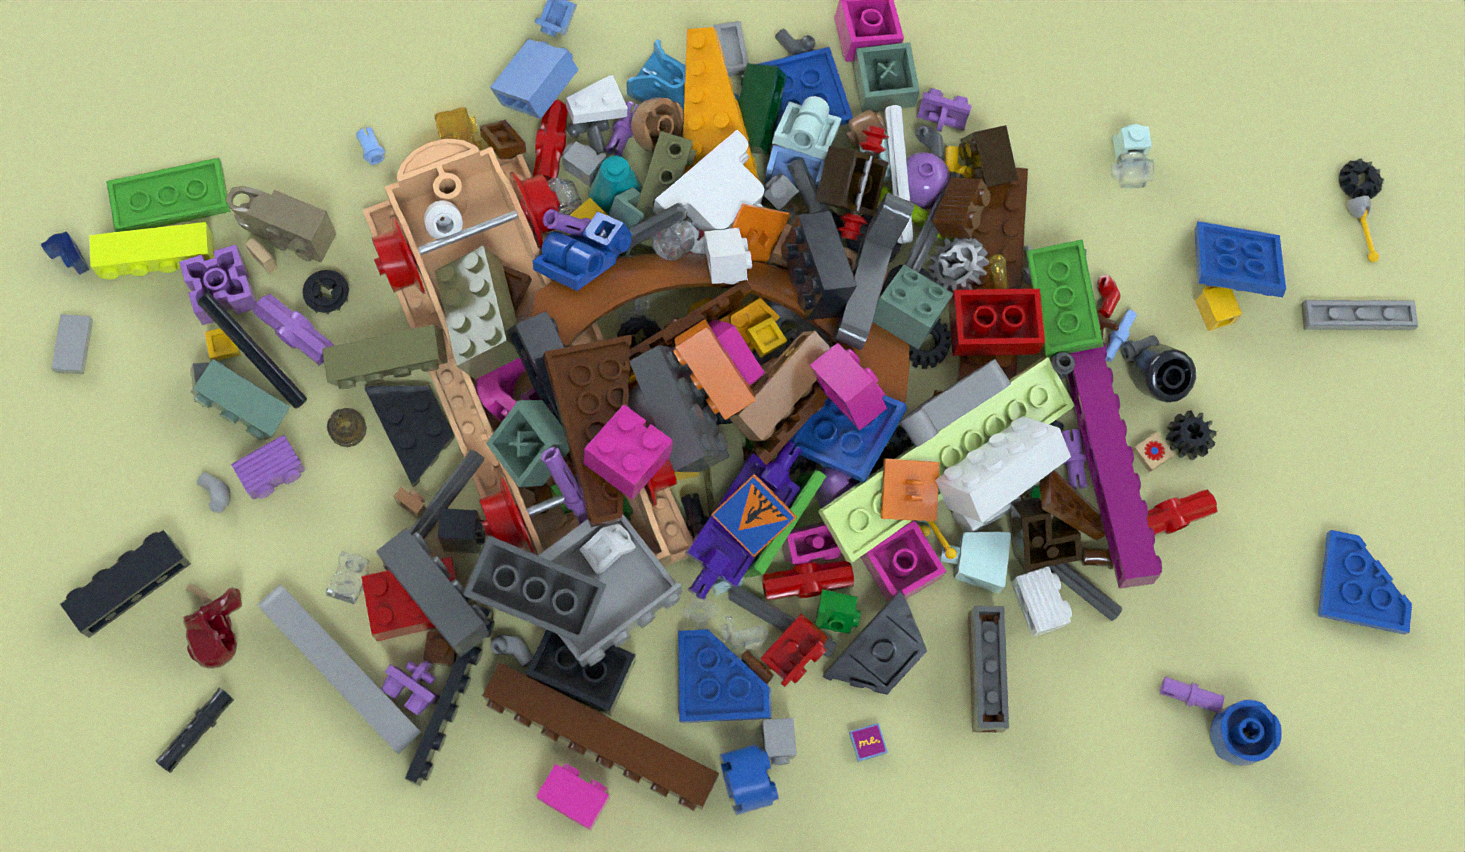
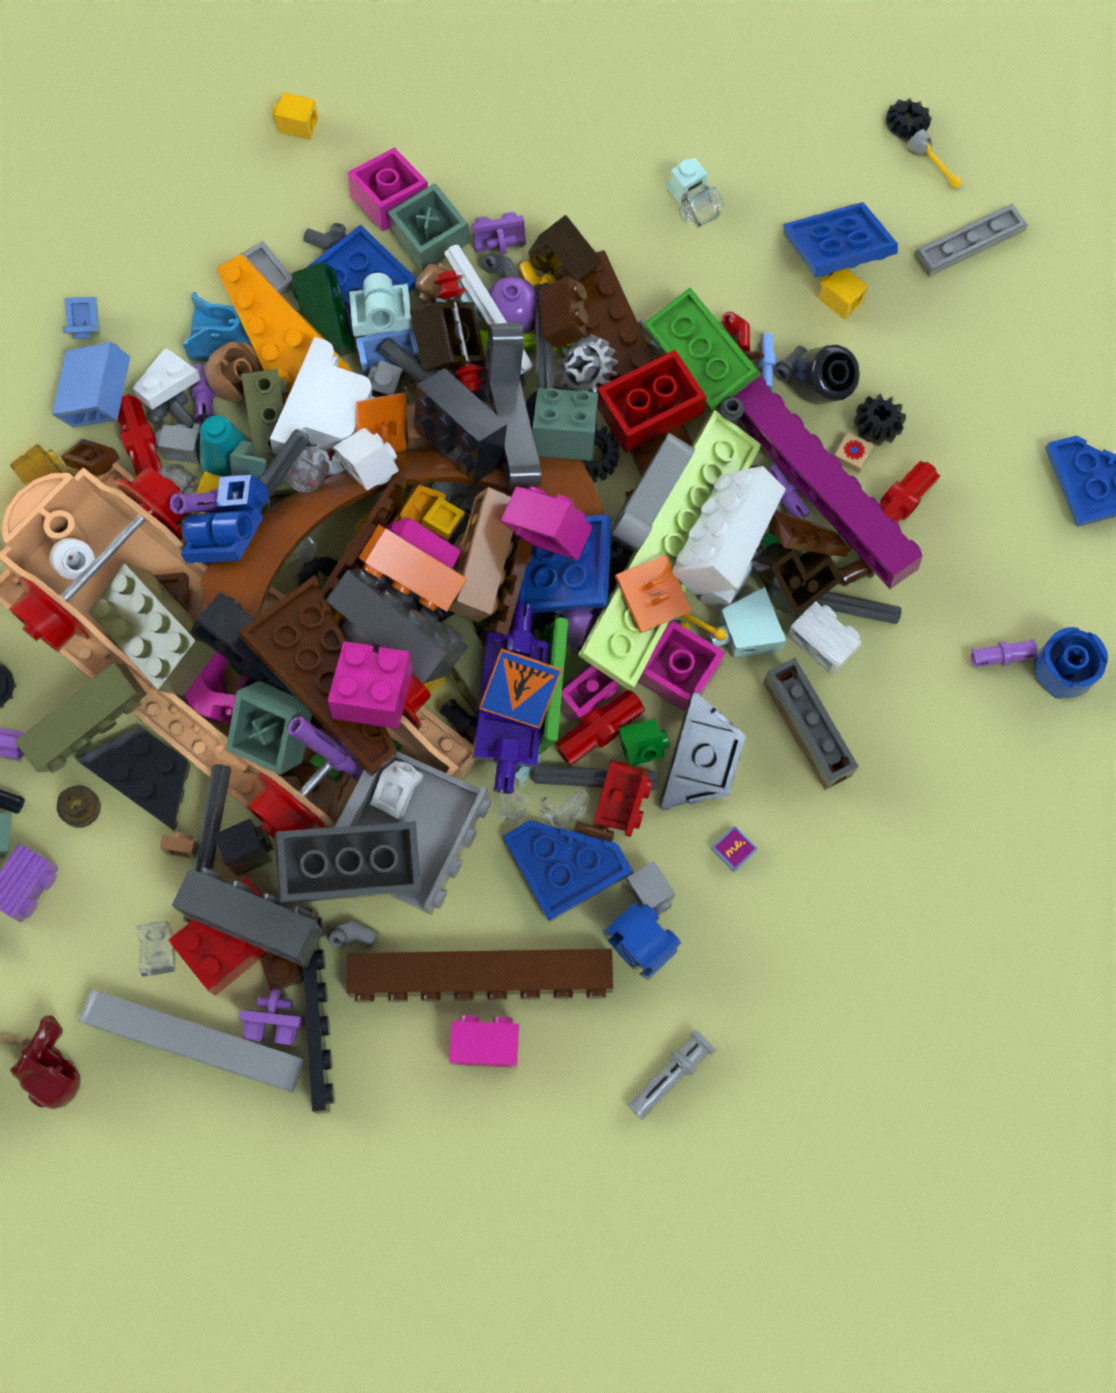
camera: 20 degrees left, 0 degrees up
black pin [155,687,234,773] -> none
black brick [526,629,636,716] -> none
clear yellow arm [986,254,1009,289] -> none

